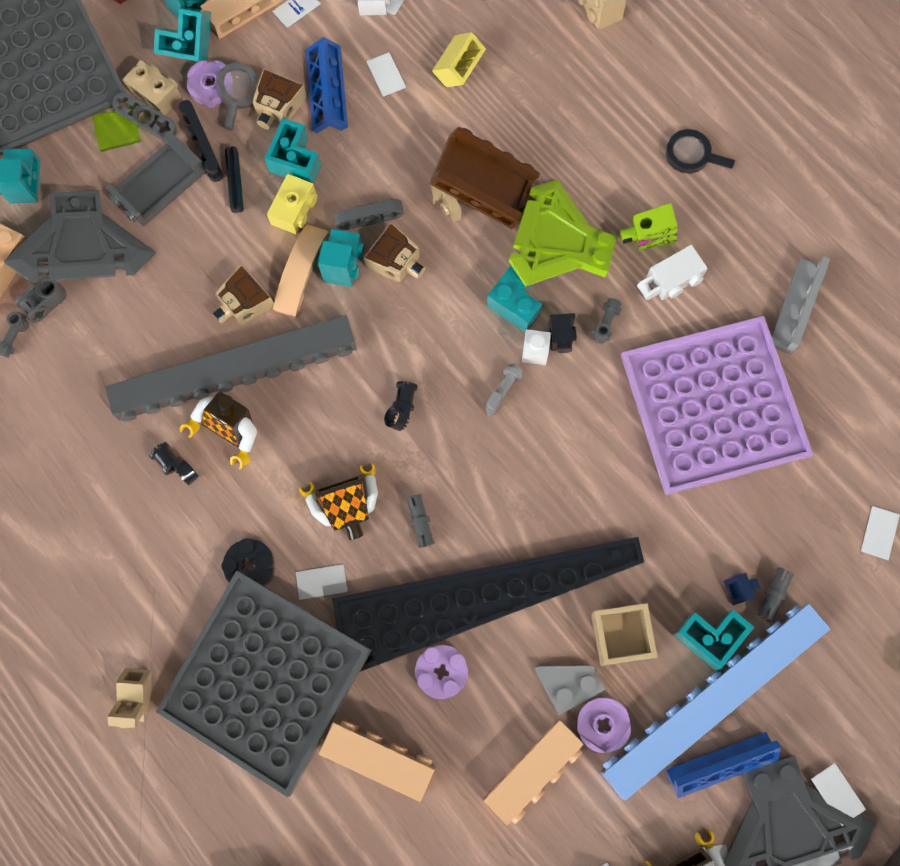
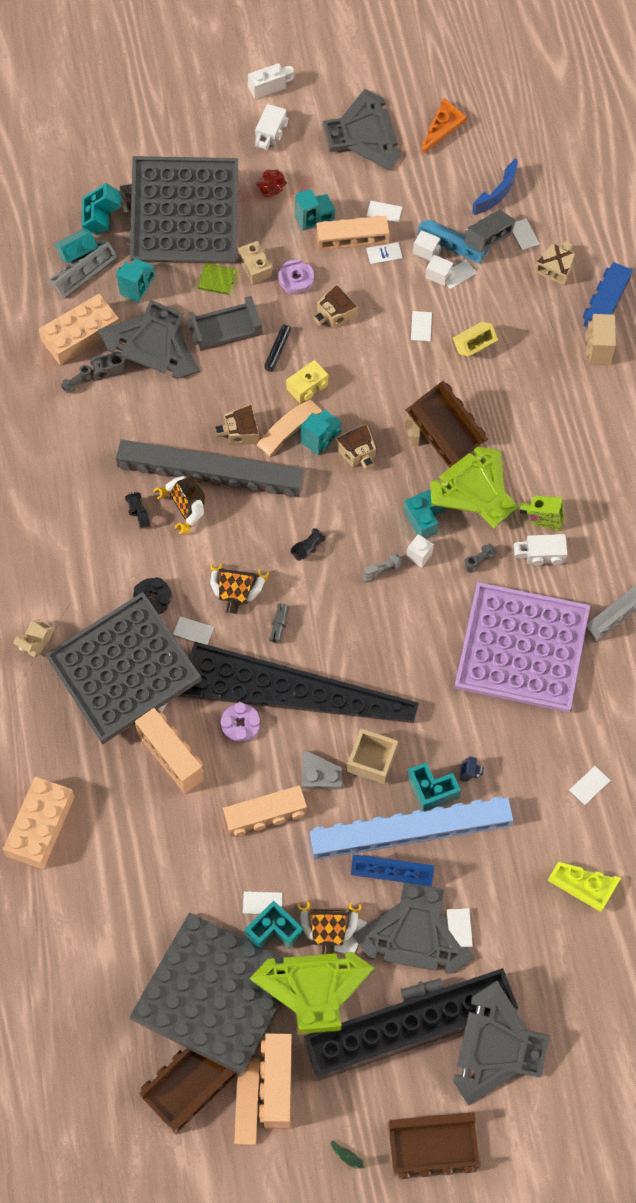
camera: 25 degrees right, 10 degrees down
dark grey beam [112,93,177,141] -> none
teal brick [154,8,211,61] -> none
black plate [178,100,223,182] -> none
piece [216,62,259,130] -> none
teal brick [264,118,321,184] -> none
blue fence [305,37,348,133] -> none
dark grey beam [334,199,404,230] -> none
black brick [548,313,577,353] -> none
lavender plate [576,698,631,753] -> none
black piece [666,129,735,174] -> none
dark grey pin [757,567,794,622] -> none

